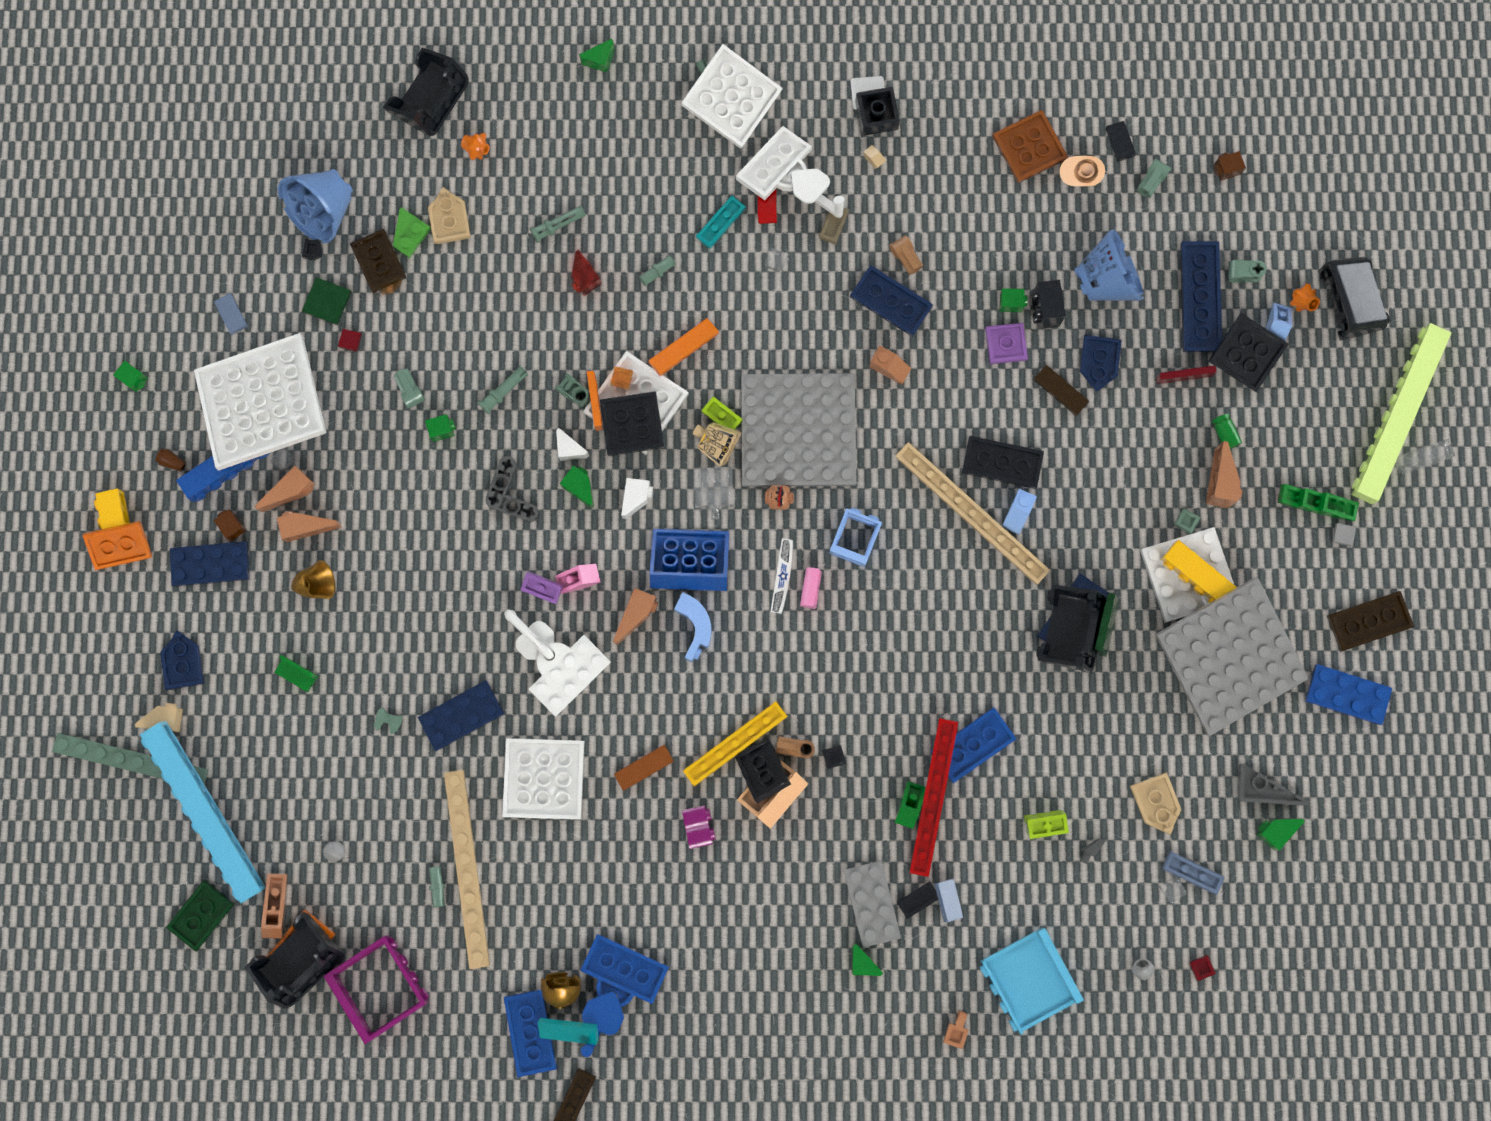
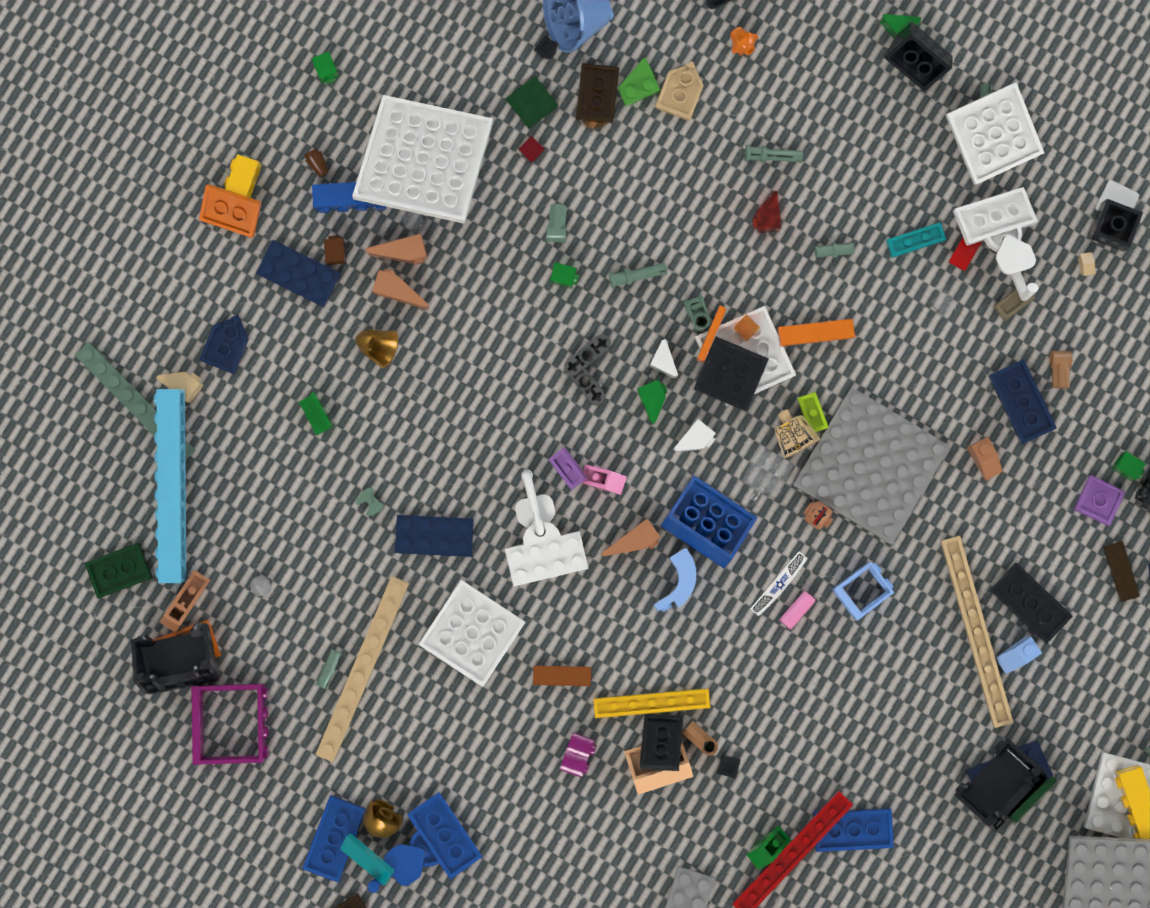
camera: 30 degrees right, 5 degrees up
sand blue tile [214,293,248,335] -> none
none -> black slope [884,22,953,92]

